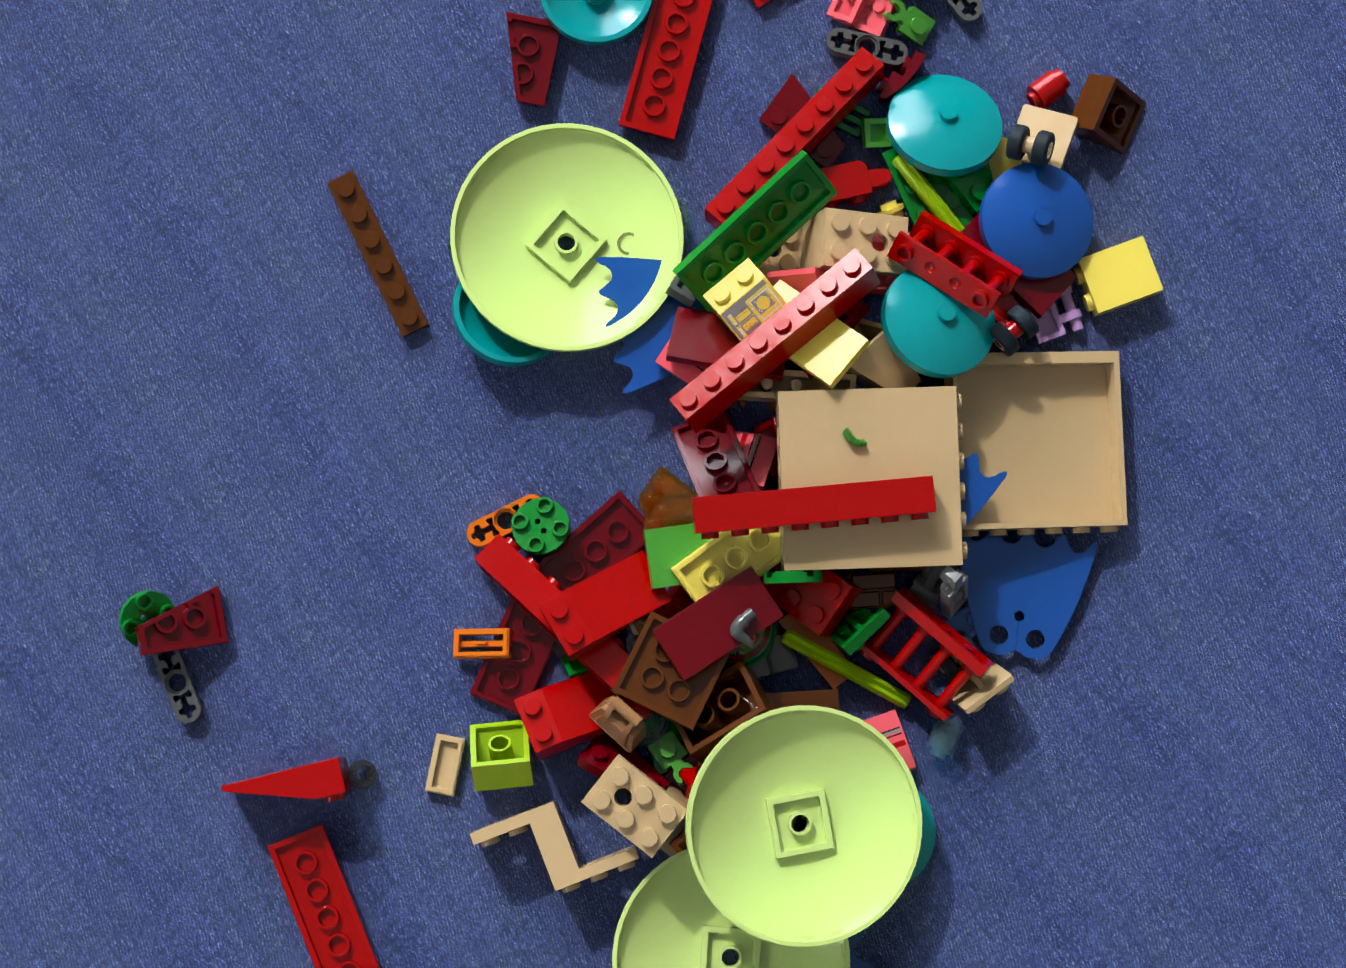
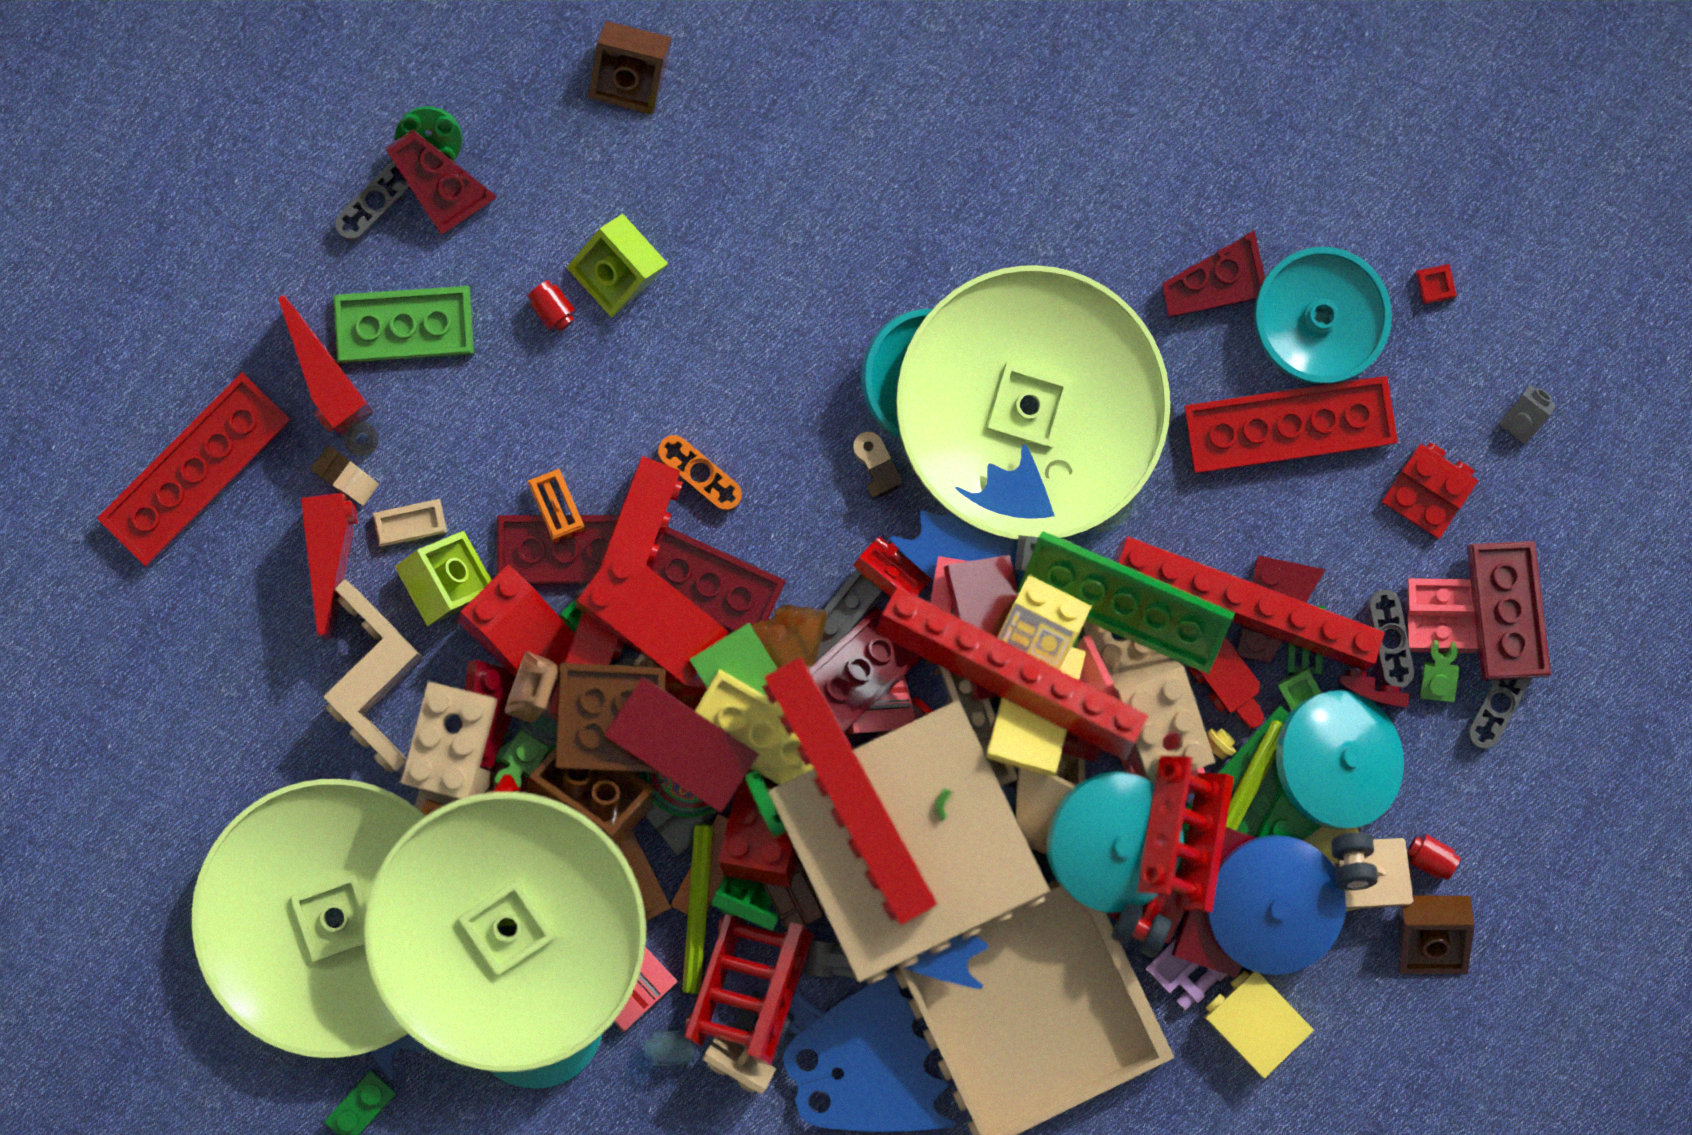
camera: 70 degrees right, 0 degrees up
reddish brown plate [327,170,430,338] -> none
green plate [511,497,570,555] -> none
dark grey animal [730,608,757,649] -> none
light grey hinge [940,566,968,619] -> none
none -> red slope [301,493,358,640]
none -> leg [310,444,380,506]
none -> bright green tile [333,286,475,364]
none -> red brick [527,280,576,332]
none -> lime slope [566,214,668,318]
none -> reddish brown slope [588,21,672,114]
none -> dark grey plate [796,569,884,661]
none -> leg [853,432,903,501]
none -> red plate [853,536,932,598]

